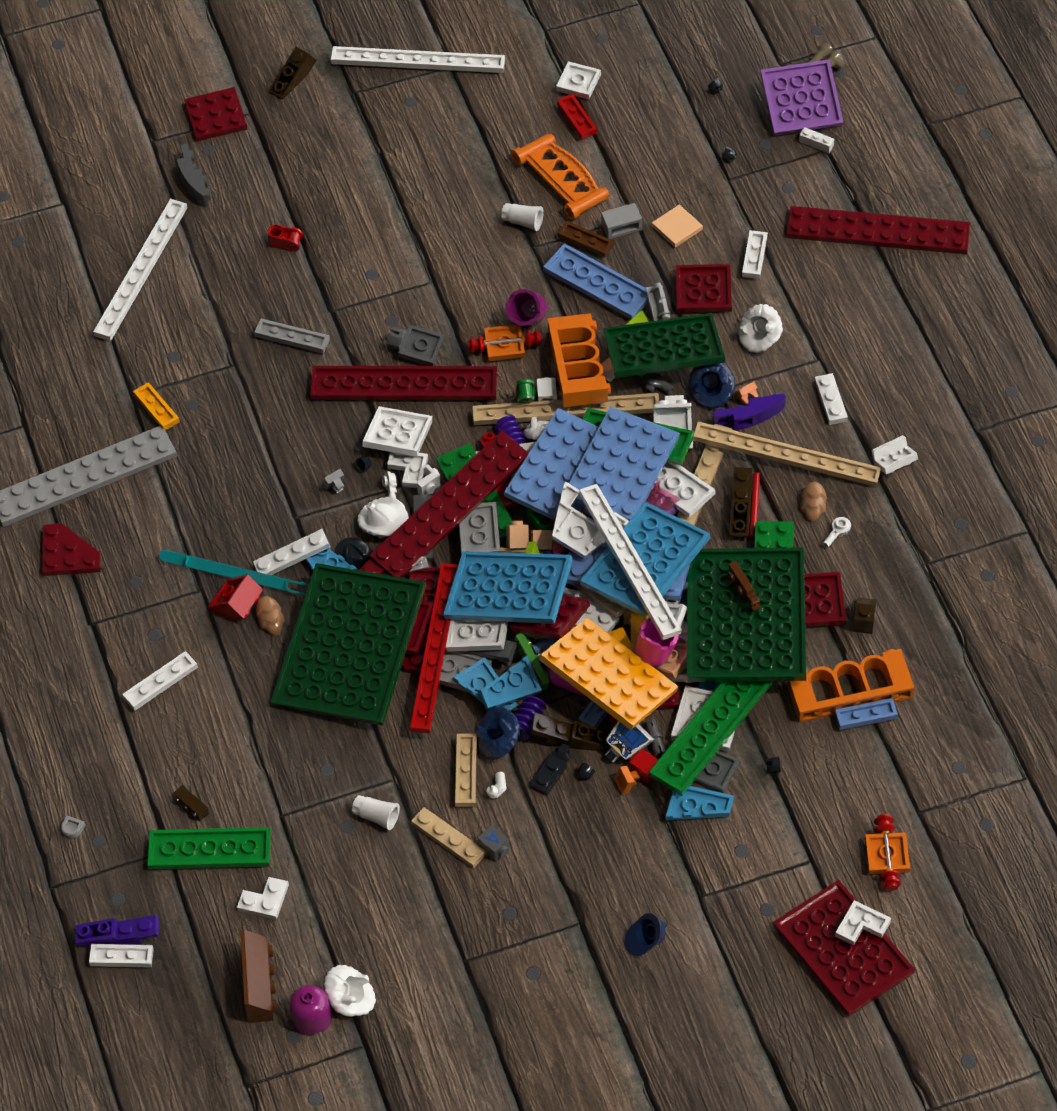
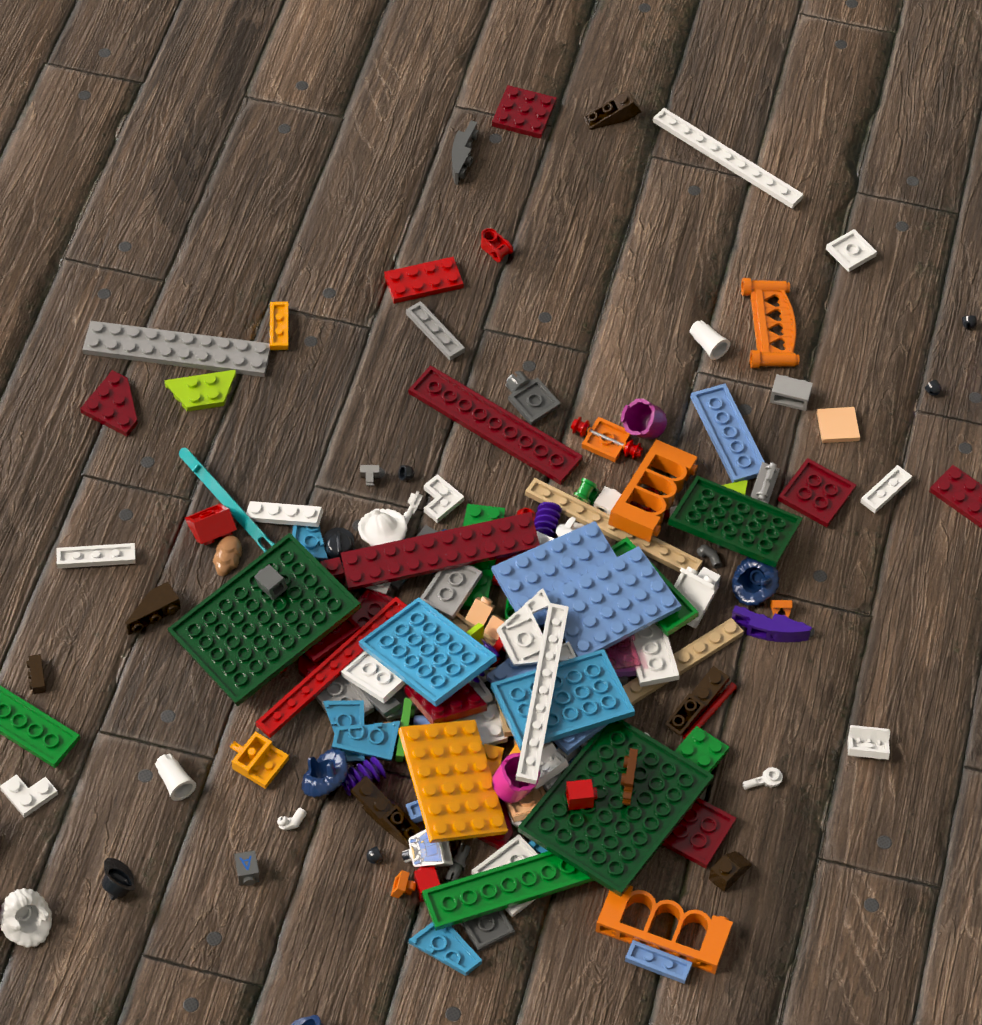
camera: 30 degrees right, 0 degrees up
white plate [93,199,187,341] -> none
white plate [363,406,432,457] -> none
tan plate [411,807,486,869] -> none
white bracket [417,464,440,495] -> none
tan plate [455,733,477,807] -> none
black hinge [530,743,570,796] -> none
red plate [557,94,597,140] -> none
reddish brown plate [558,221,614,258] -> none
tan plate [693,422,881,487] -> none
white piece [738,304,783,353] -> none
black hinge [766,757,781,773] -> none
medium nougat arm [800,482,827,522] -> none
white plate [815,373,848,425] -> none
none -> black piece [102,858,136,901]
none -> dark brown slope [125,582,181,635]
none -> lime wing [164,370,236,412]
none -> light orange plate [230,731,289,789]
none -> dark grey brick [254,564,288,600]
none -> red plate [384,257,464,304]
none -> red brick [566,779,597,810]

